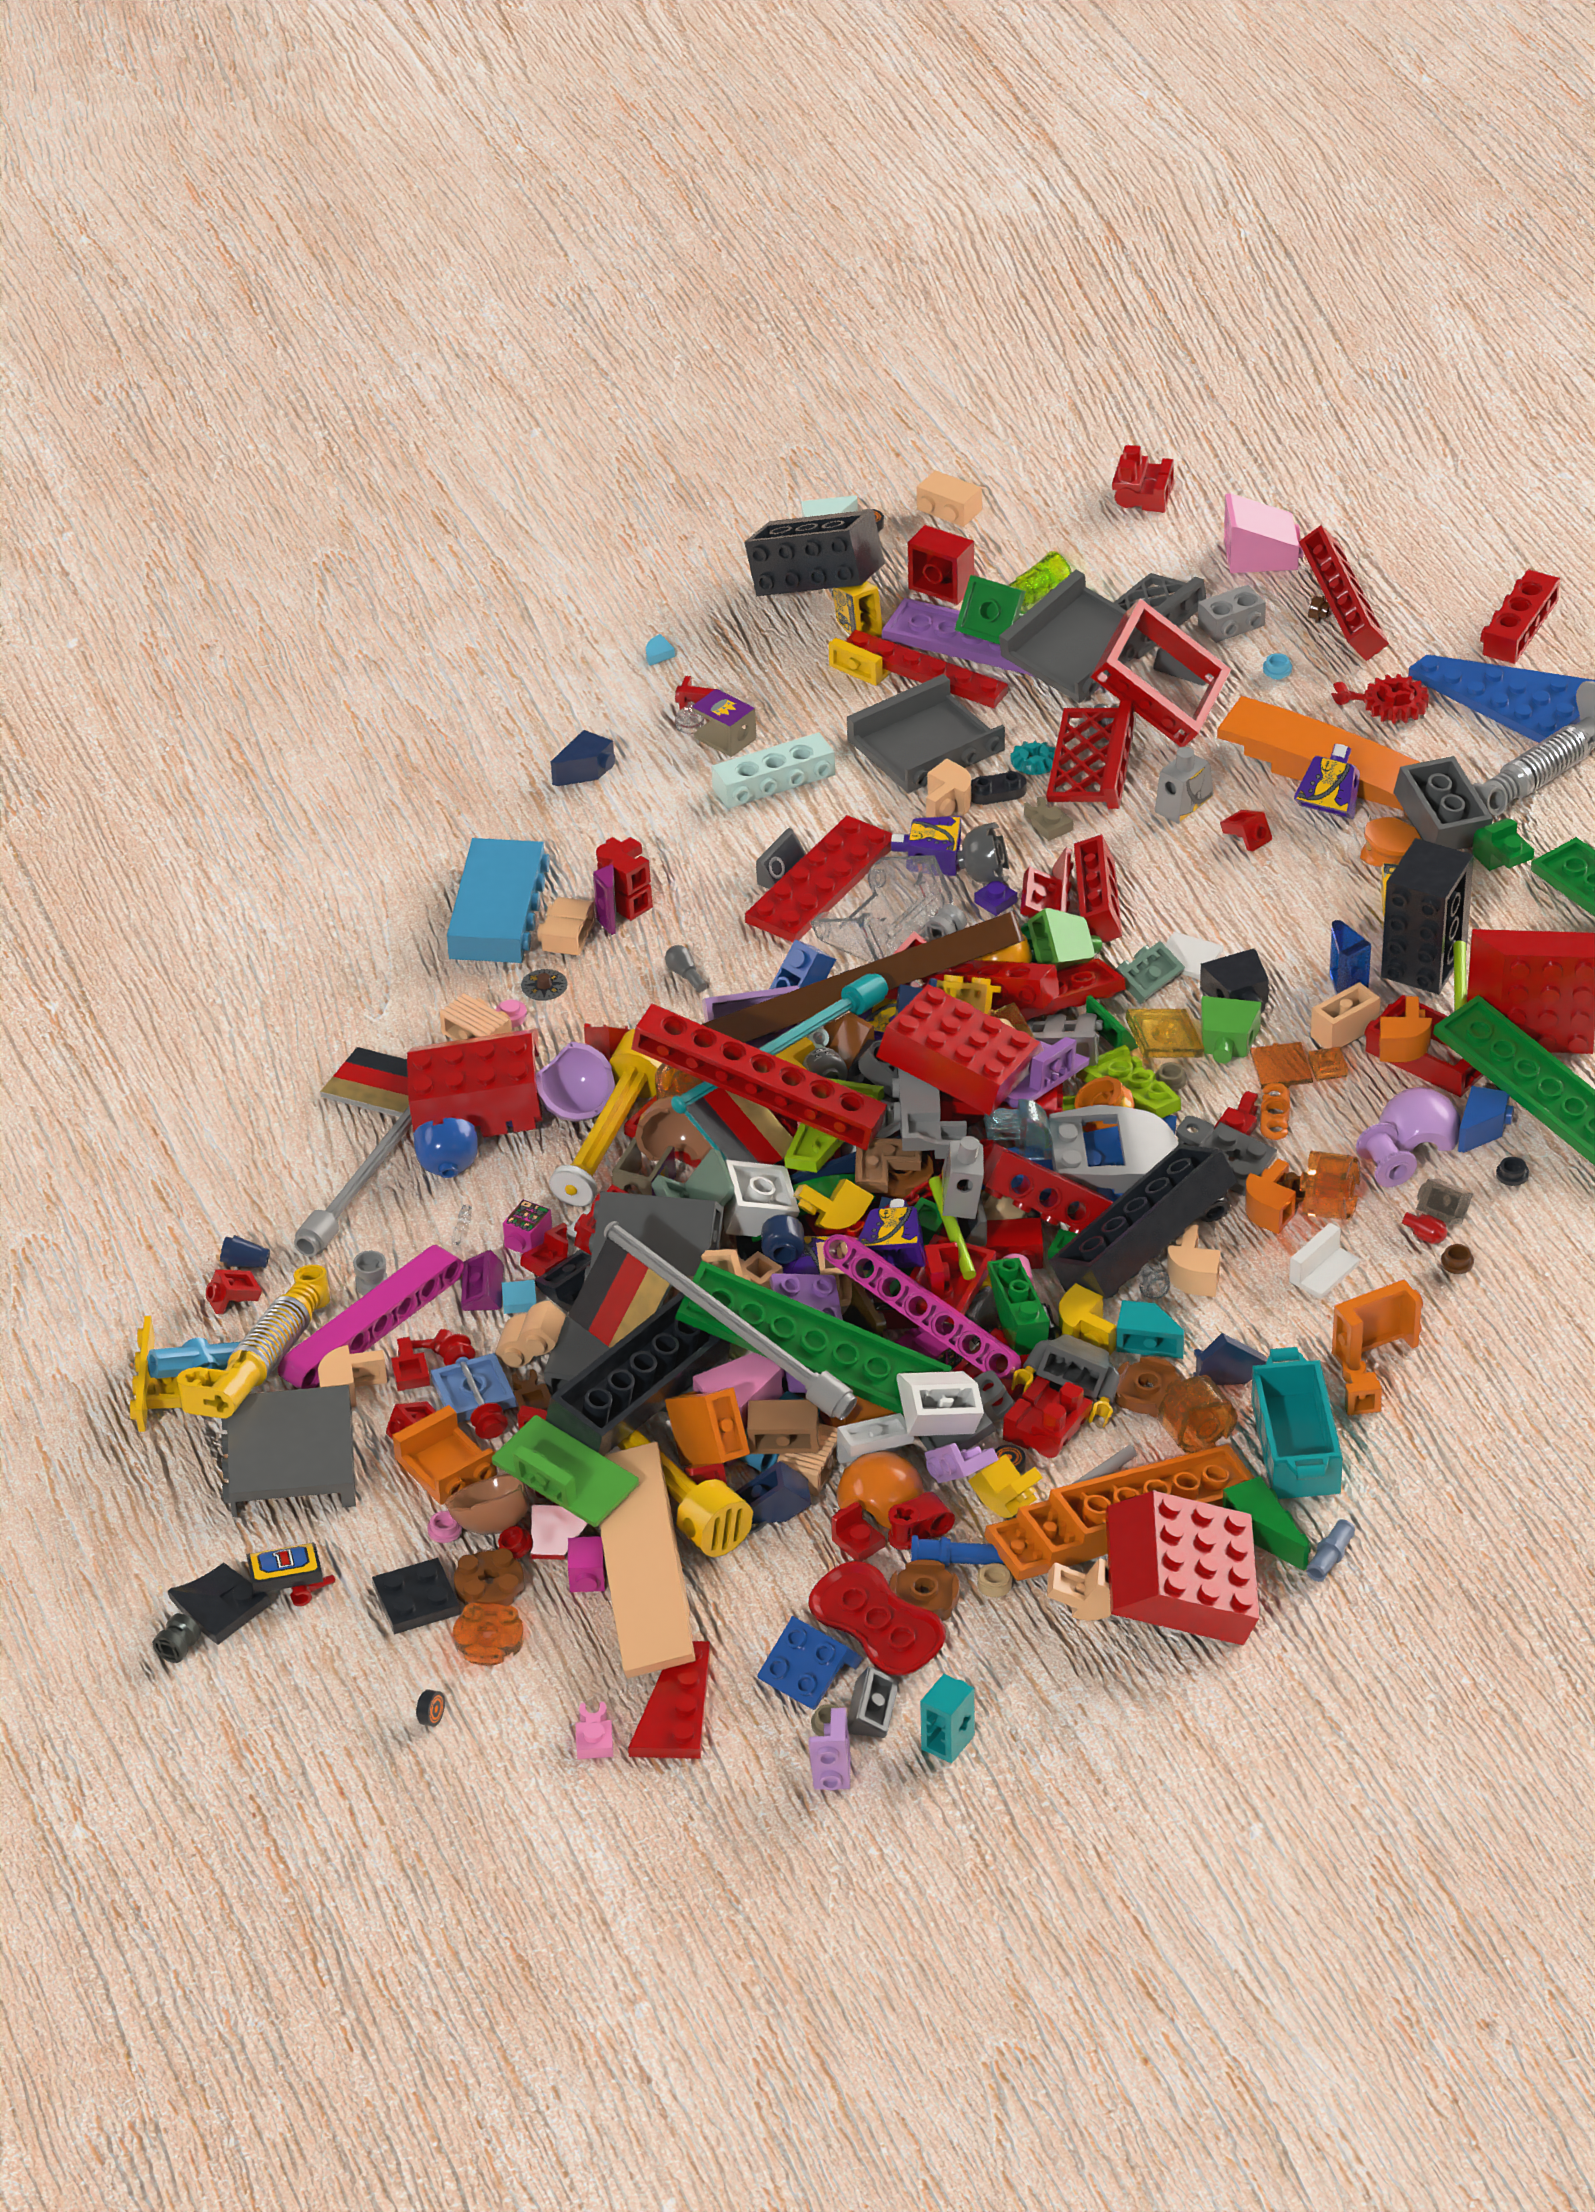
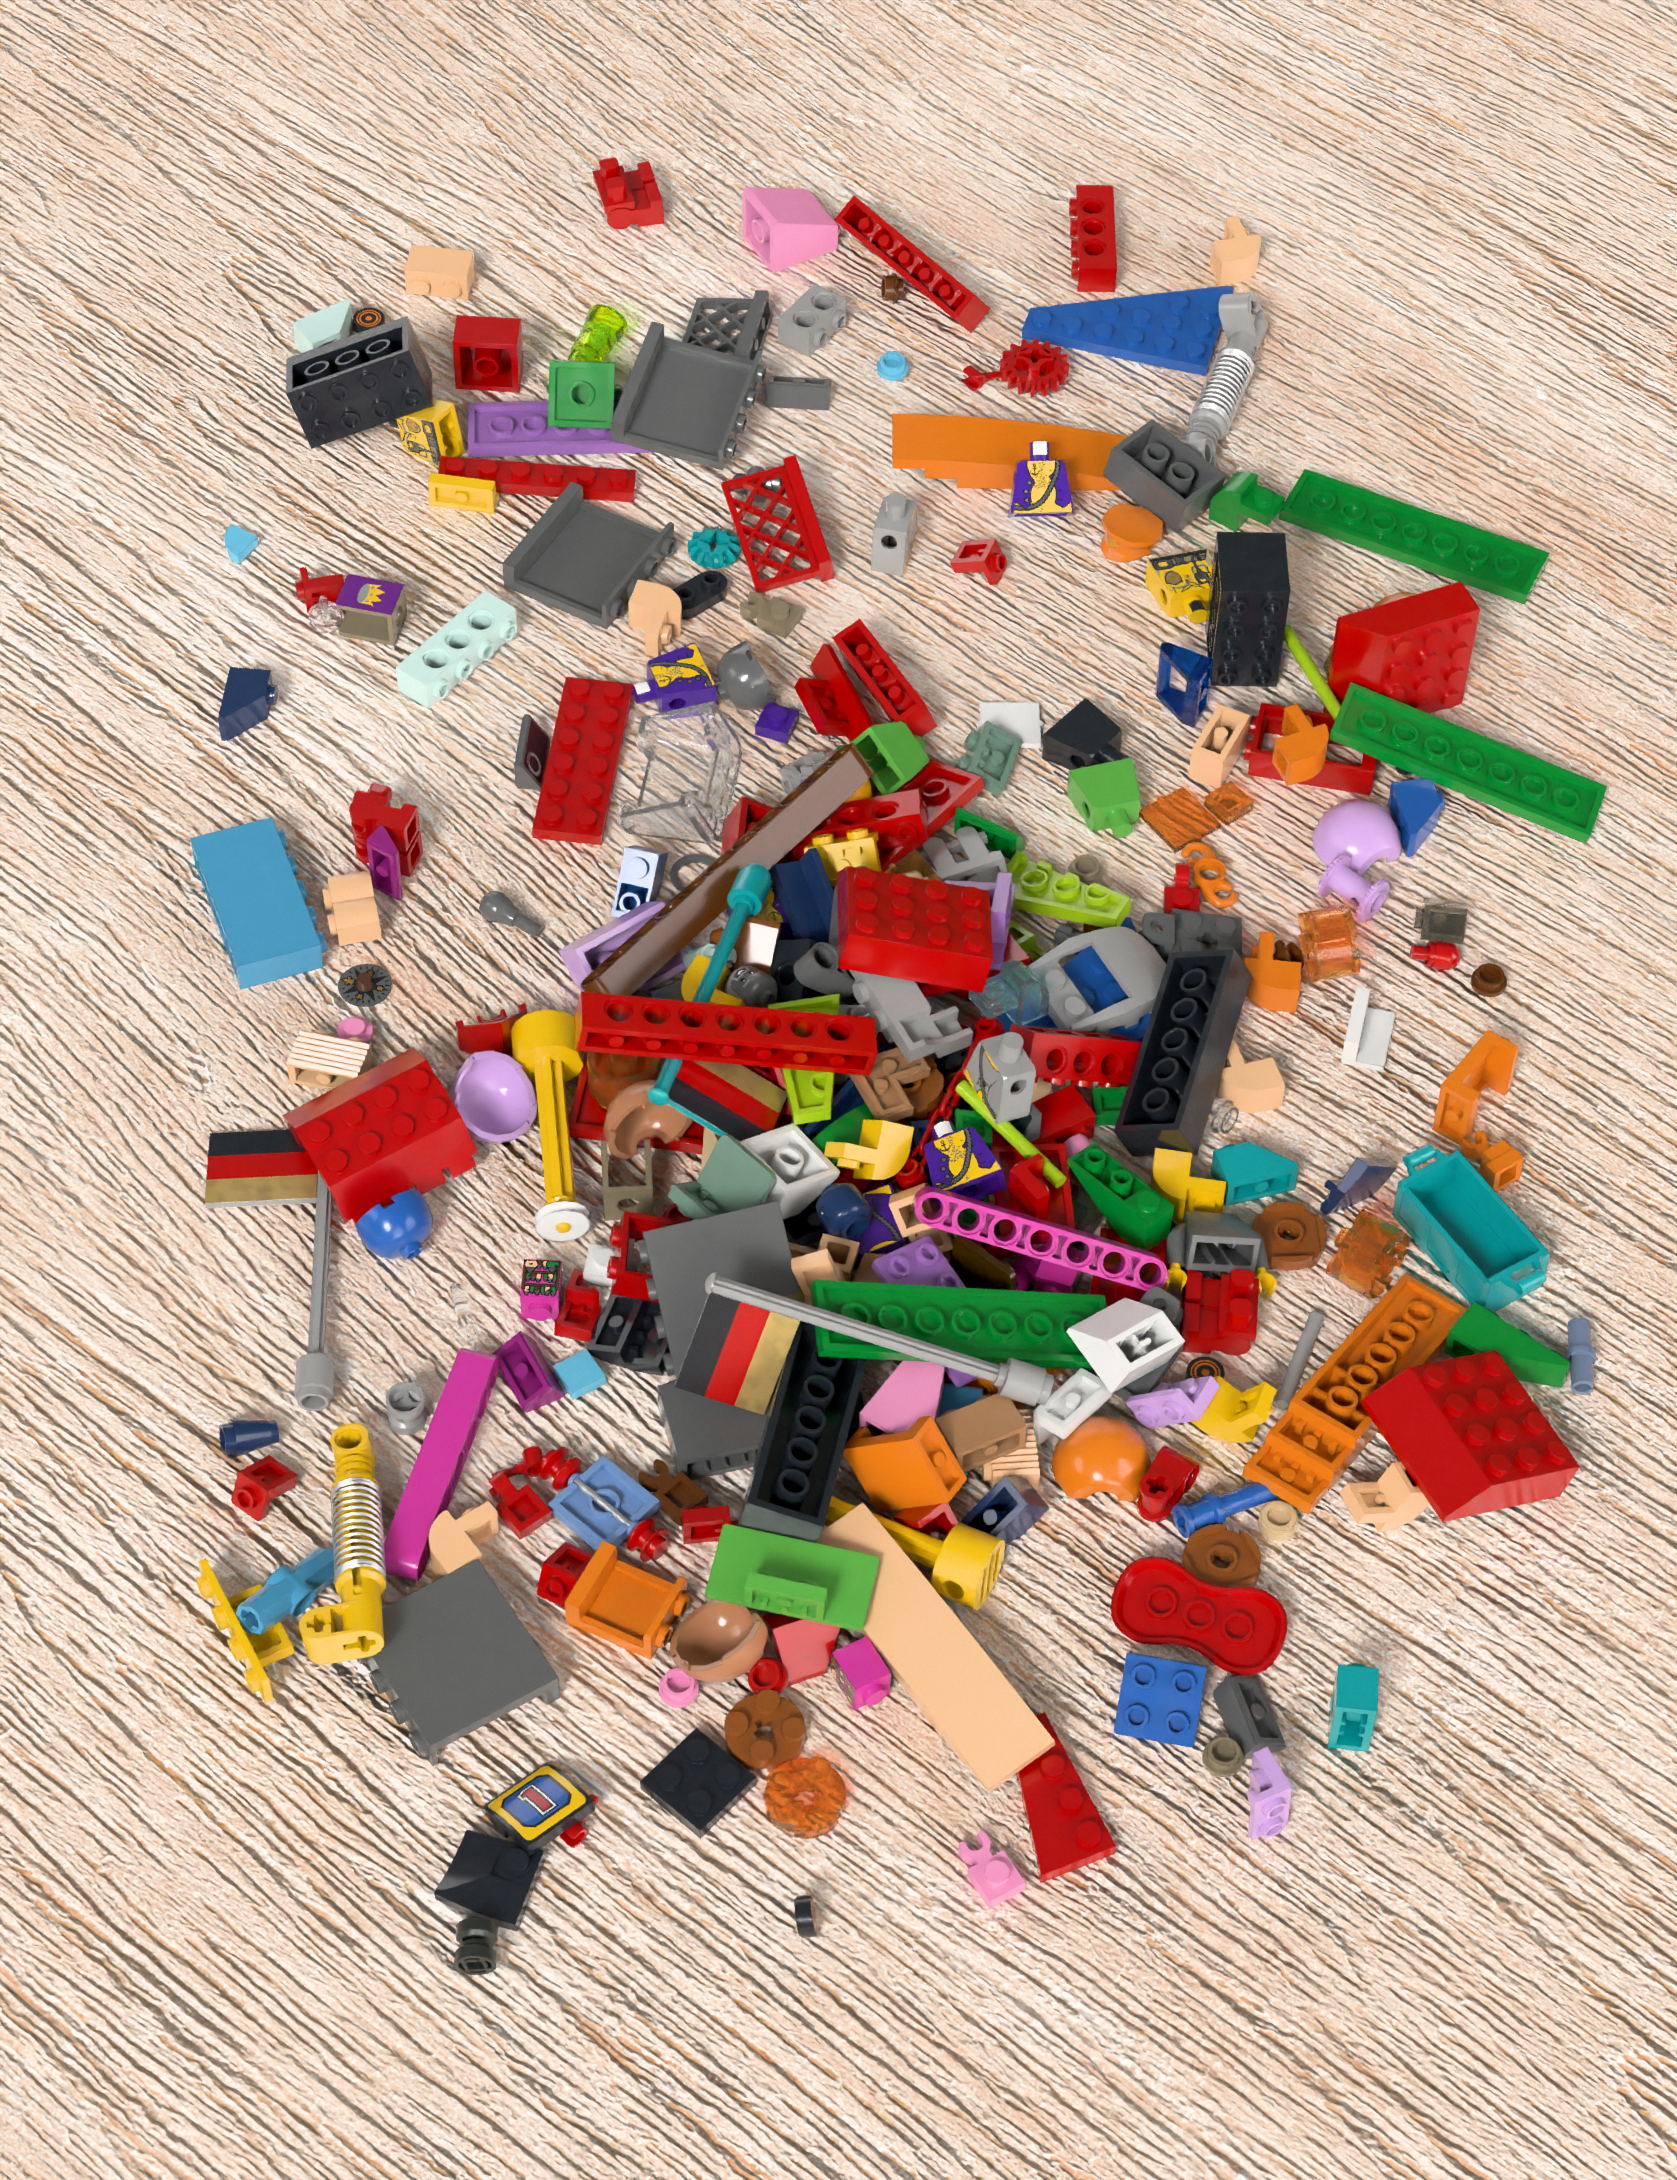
camera: 30 degrees left, 10 degrees up
light nougat brick [495,1301,566,1368] -> none
red bracket [831,1501,885,1562] -> none
light grey wheel [925,904,967,941] -> none
orange hat [1074,1076,1135,1132] -> none
red window [1091,598,1231,747] -> none
clear yellow plate [1125,1009,1205,1058] -> none
black plate [1496,1156,1529,1186] -> none

